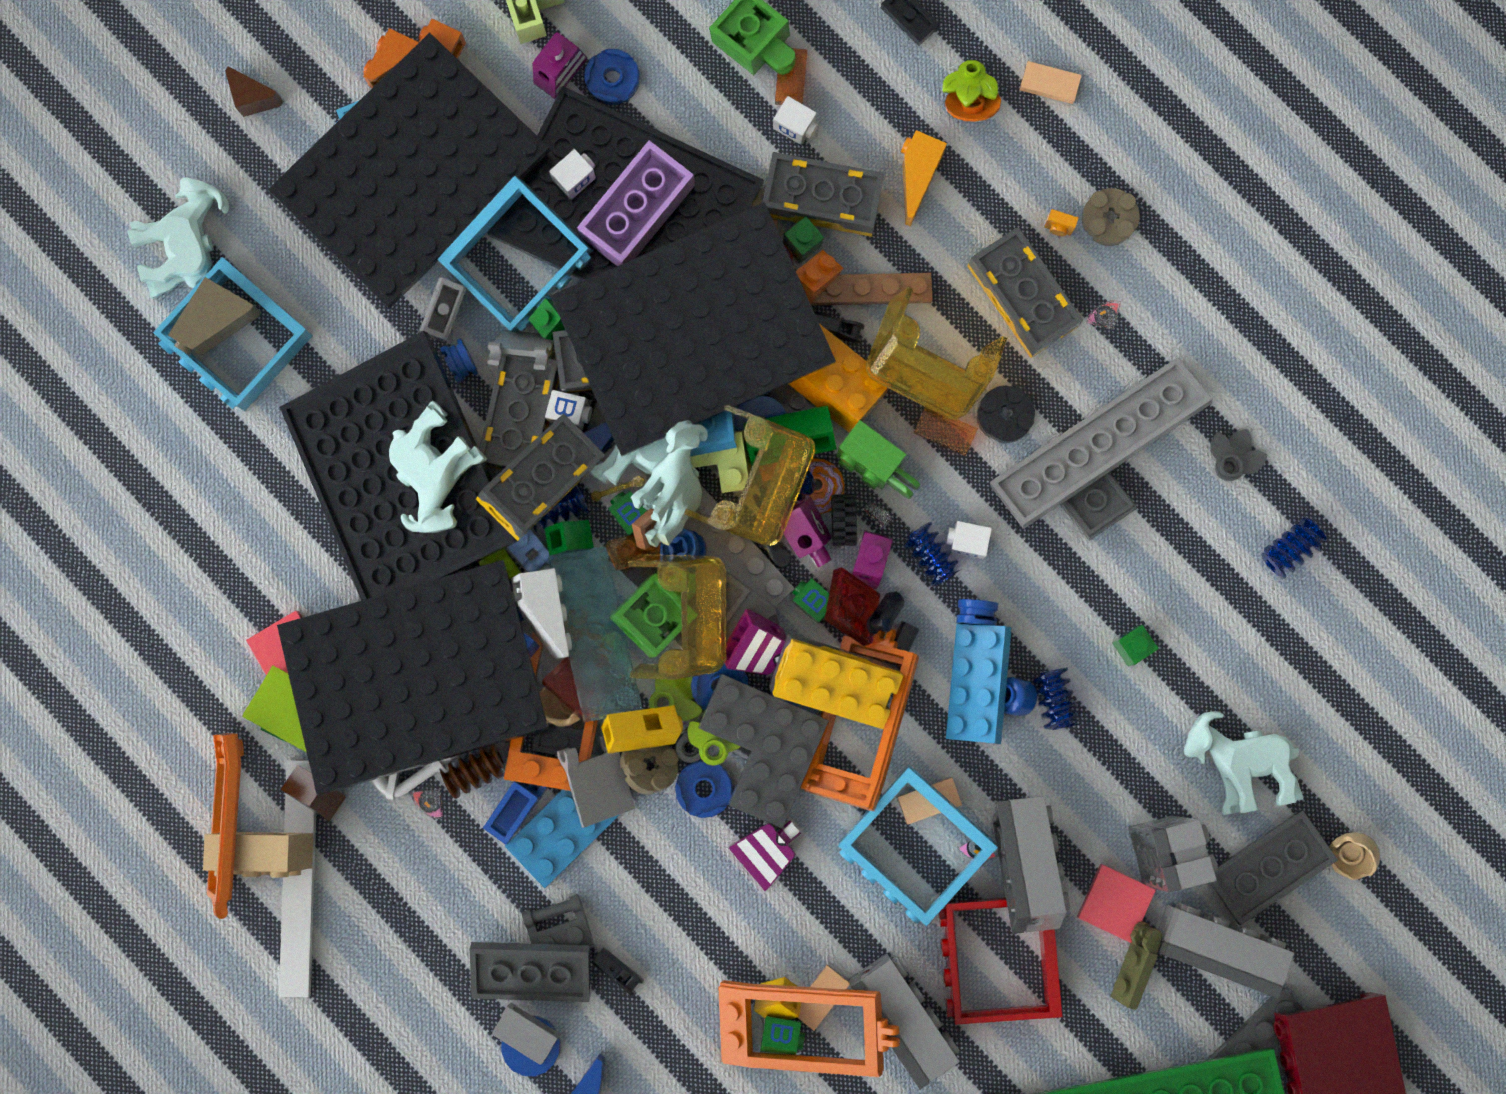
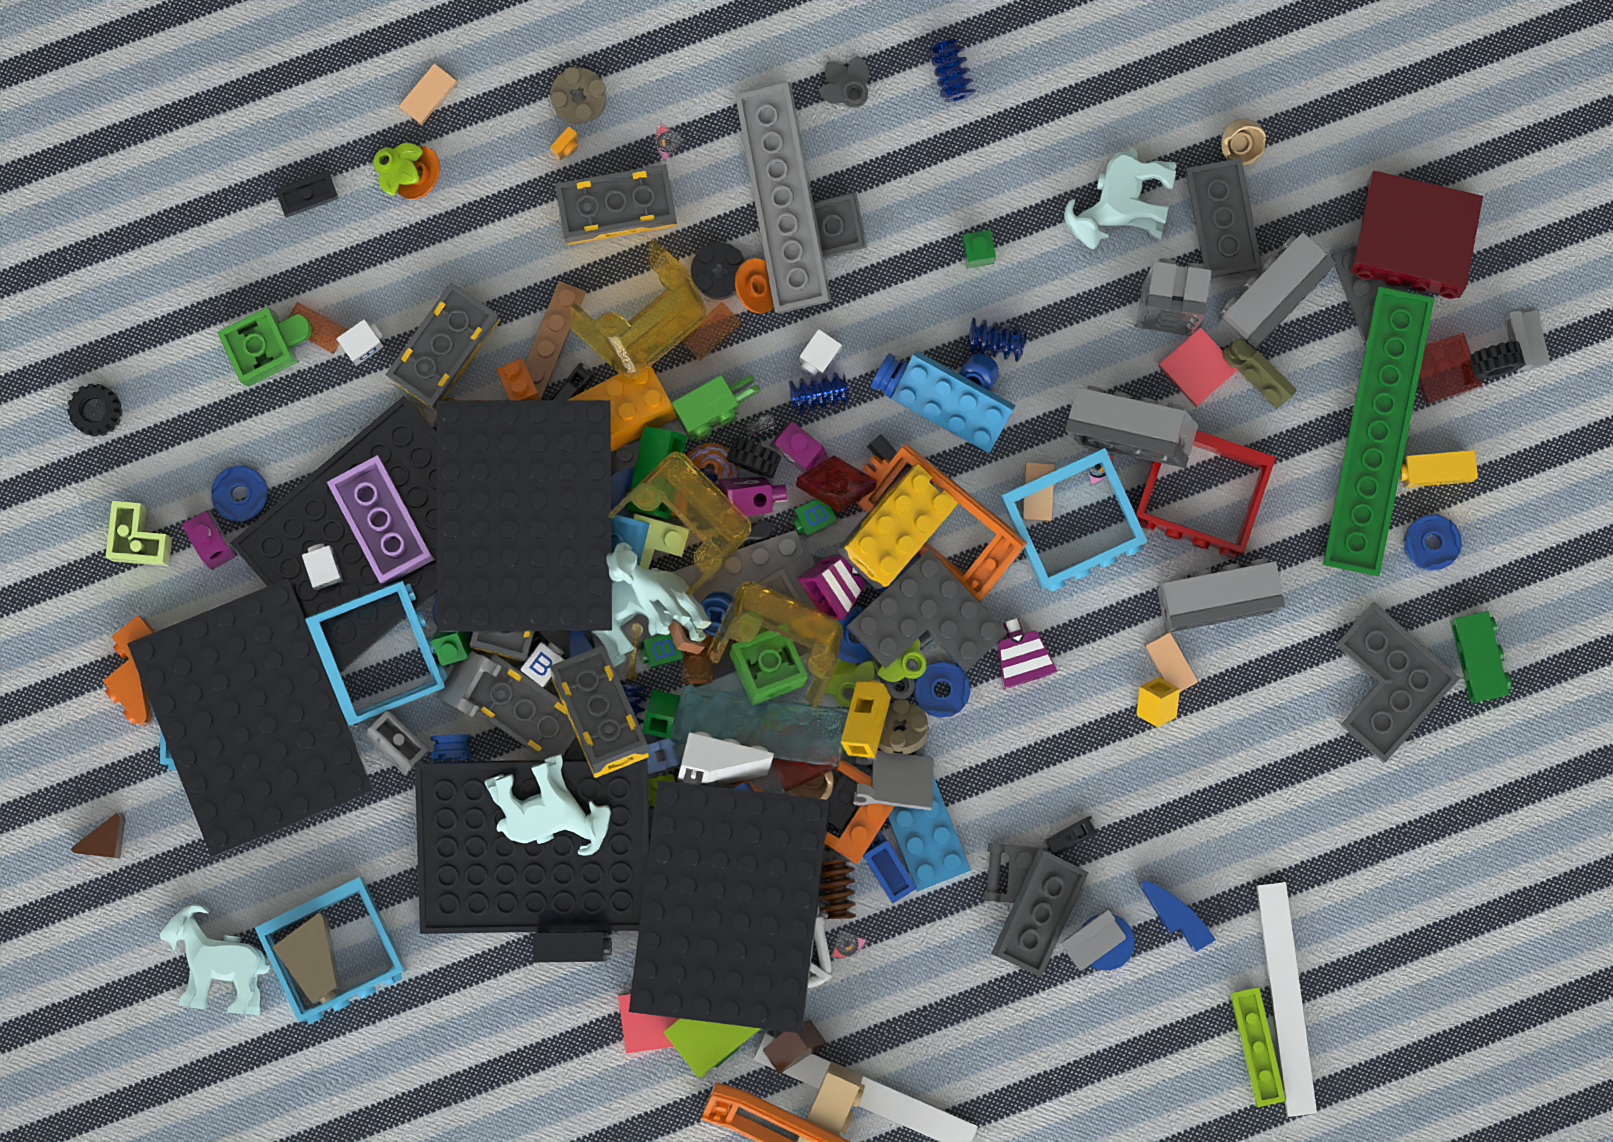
camera: 70 degrees left, 0 degrees up
orange animal [719,980,900,1077] -> none
green brick [760,1016,805,1055] -> none
green brick [782,216,824,263] -> none
black bar [866,591,905,634] -> none
light orange slope [901,130,947,226] -> none
none -> black window [533,932,612,963]
none -> orange dish [735,258,774,314]

